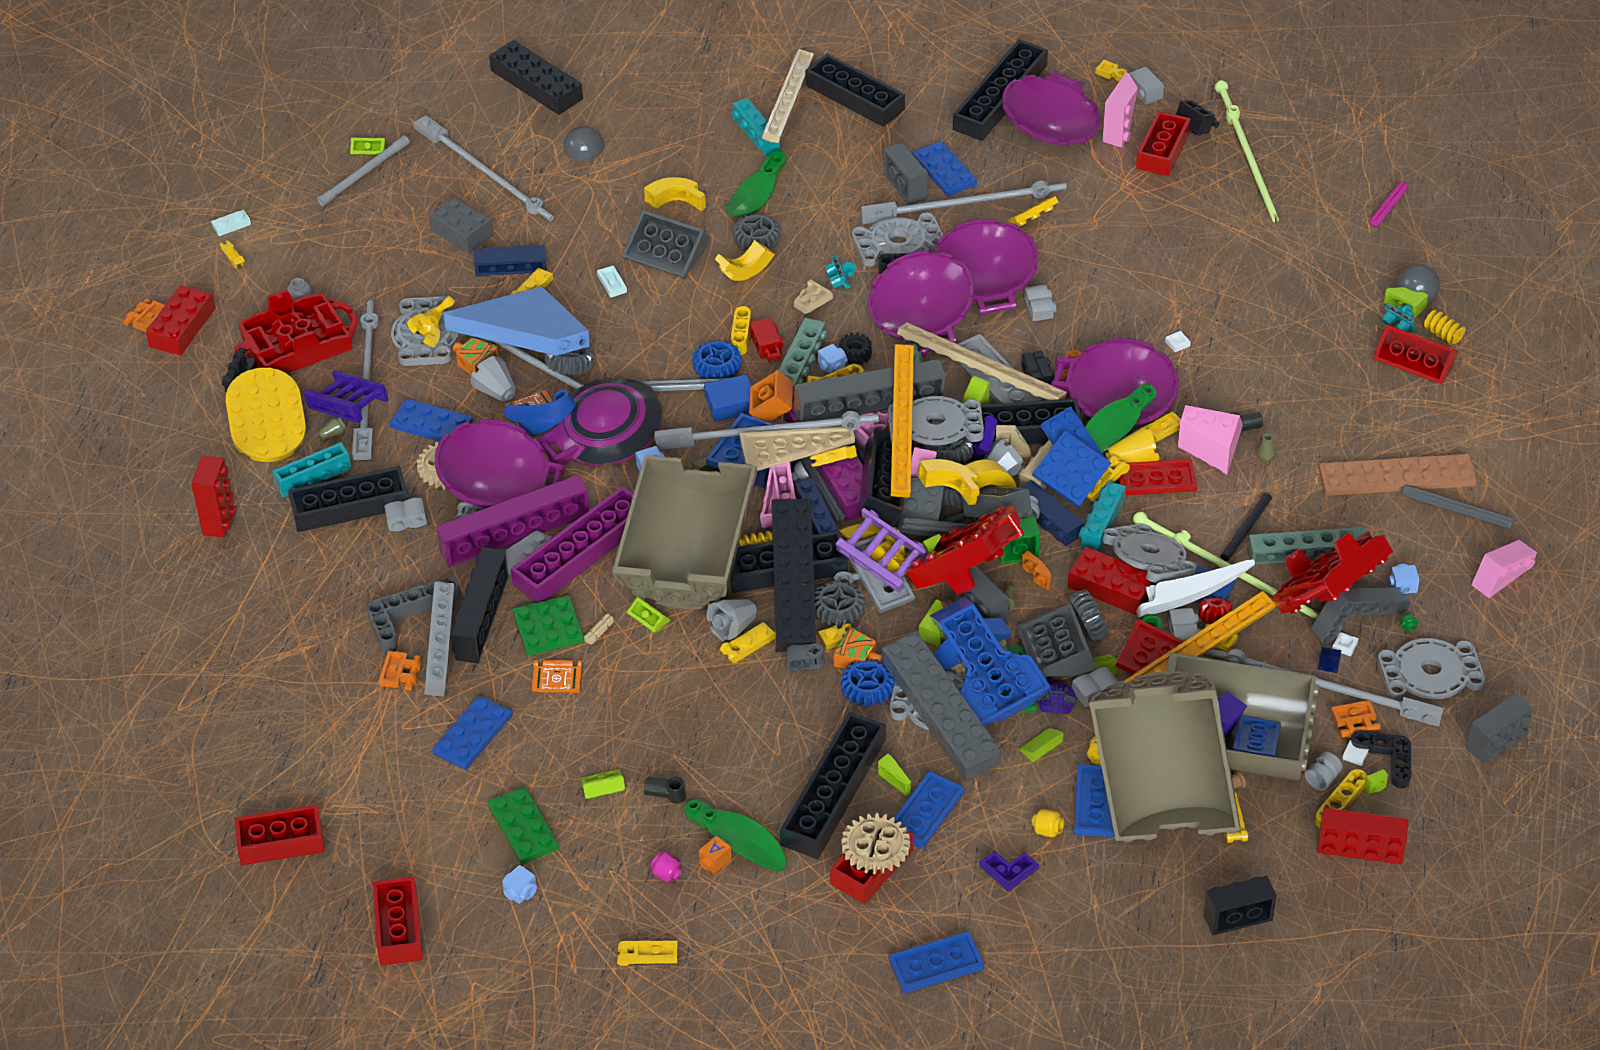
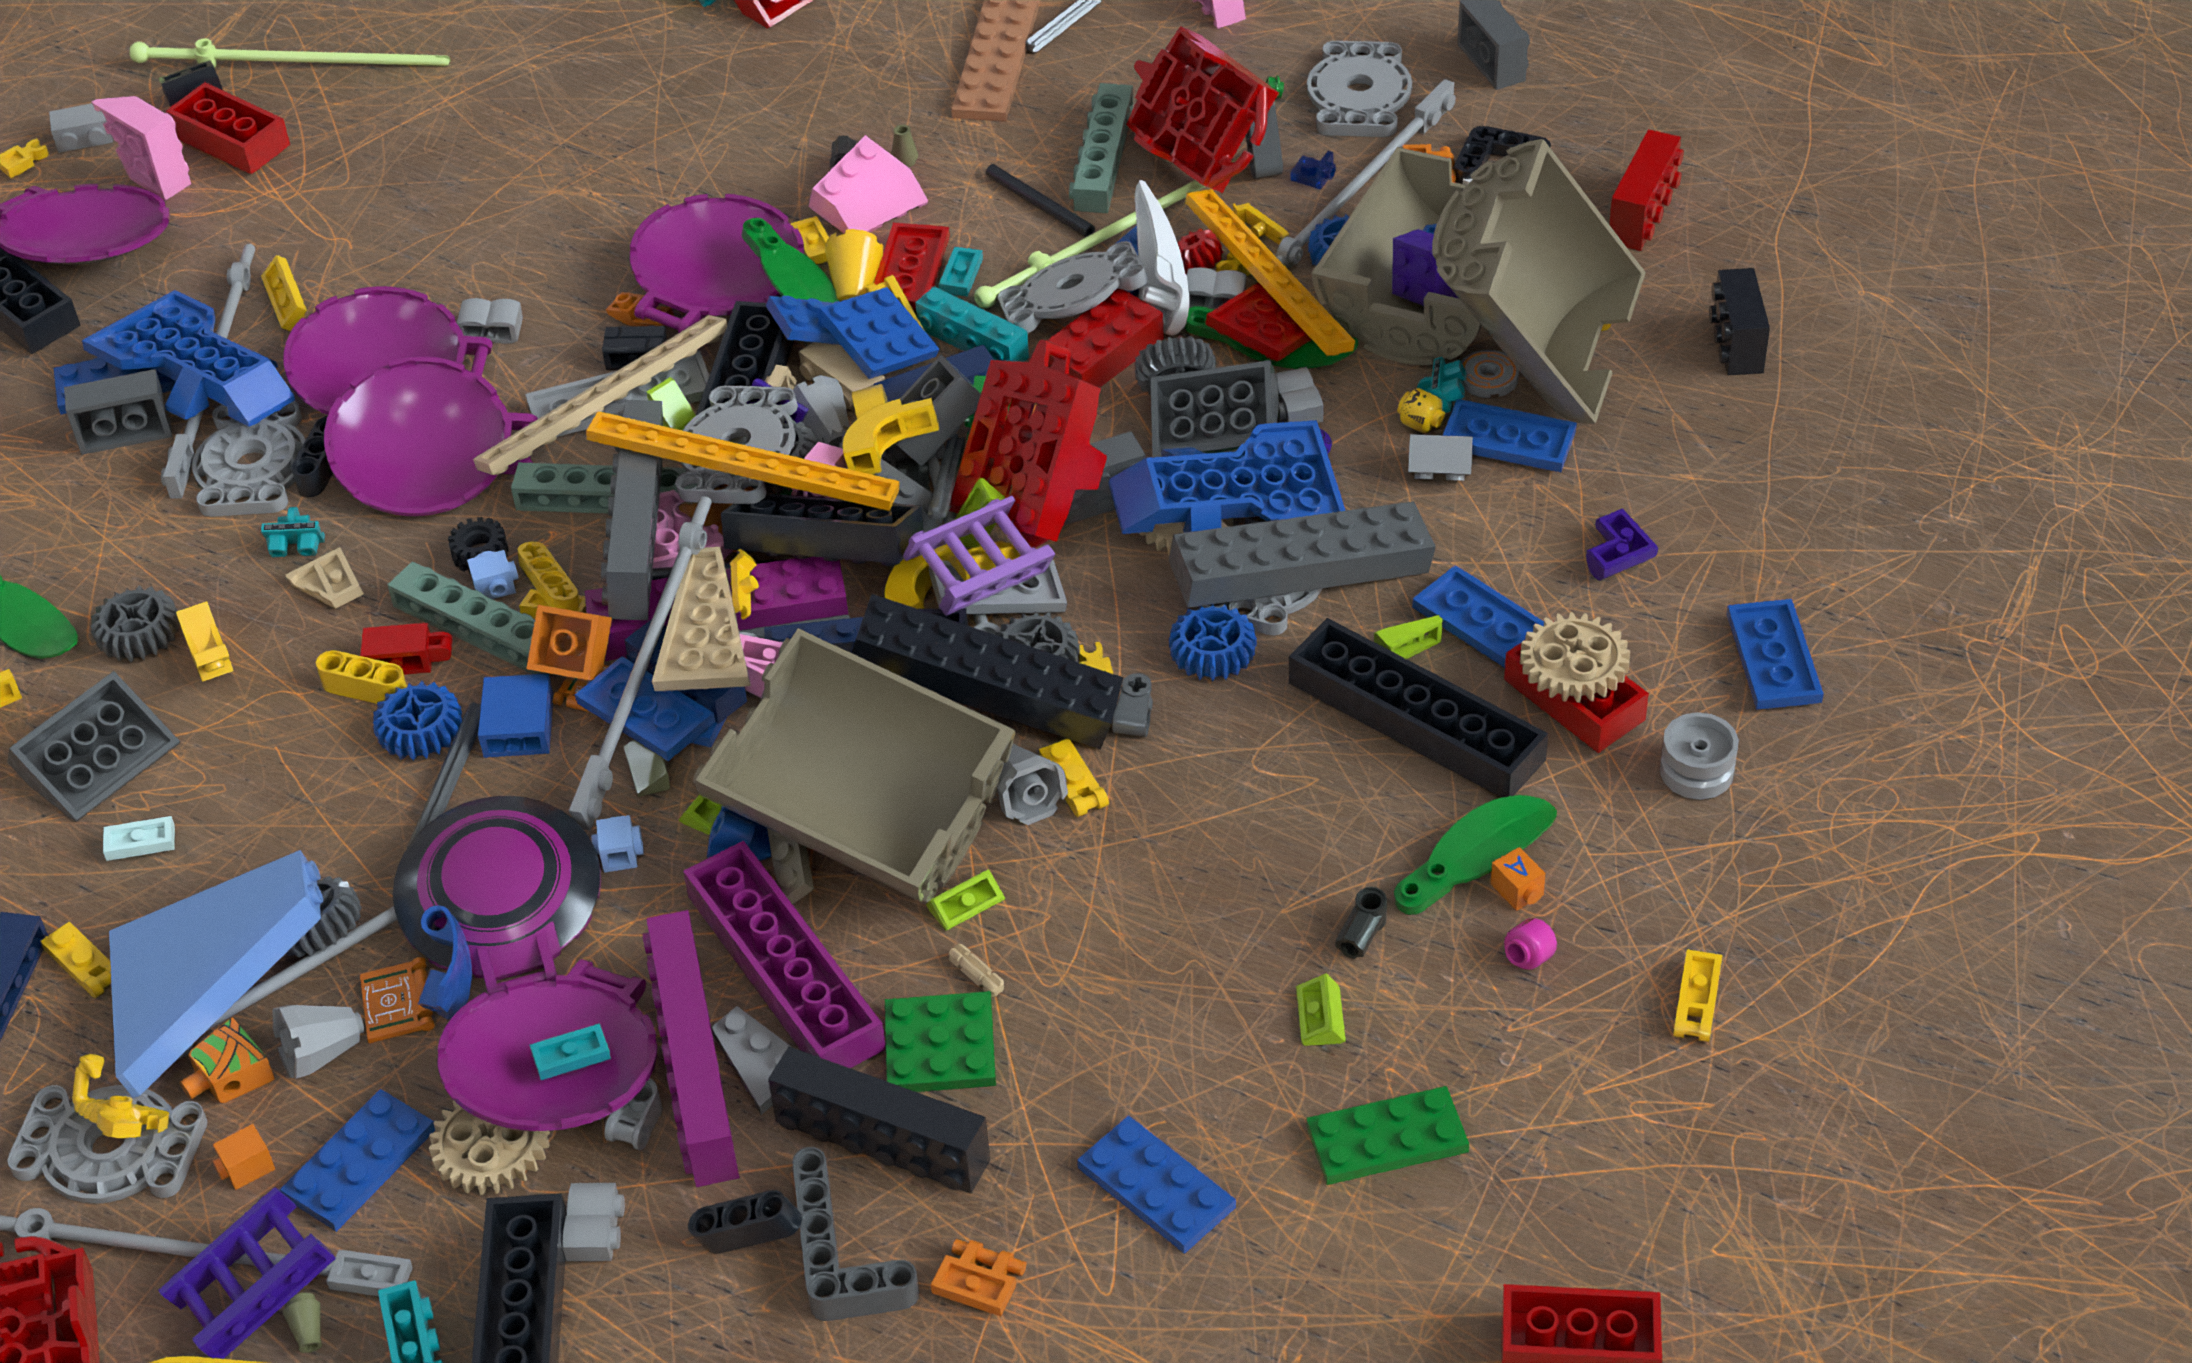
camera: 75 degrees left, 0 degrees up
light grey brick [424,582,454,697] -> none
light blue brick [502,865,537,904] -> none
orange piece [532,660,582,693] -> none
torso [834,628,883,669] -> none
lime slope [919,599,946,647] -> none
lime slope [1019,728,1064,762] -> none
yellow head [1032,809,1064,838] -> none
white tile [1165,331,1191,352] -> none
white tile [1332,632,1359,656] -> none
none -> blue piece [82,290,295,427]
none -> orange brick [212,1124,276,1190]
none -> teal plate [530,1023,611,1080]
none -> black beam [688,1190,802,1254]
none -> teal plate [939,247,983,297]
none -> yellow piece [1233,203,1289,245]
none -> light grey brick [1408,434,1473,481]
none -> light grey wheel [1660,712,1739,800]

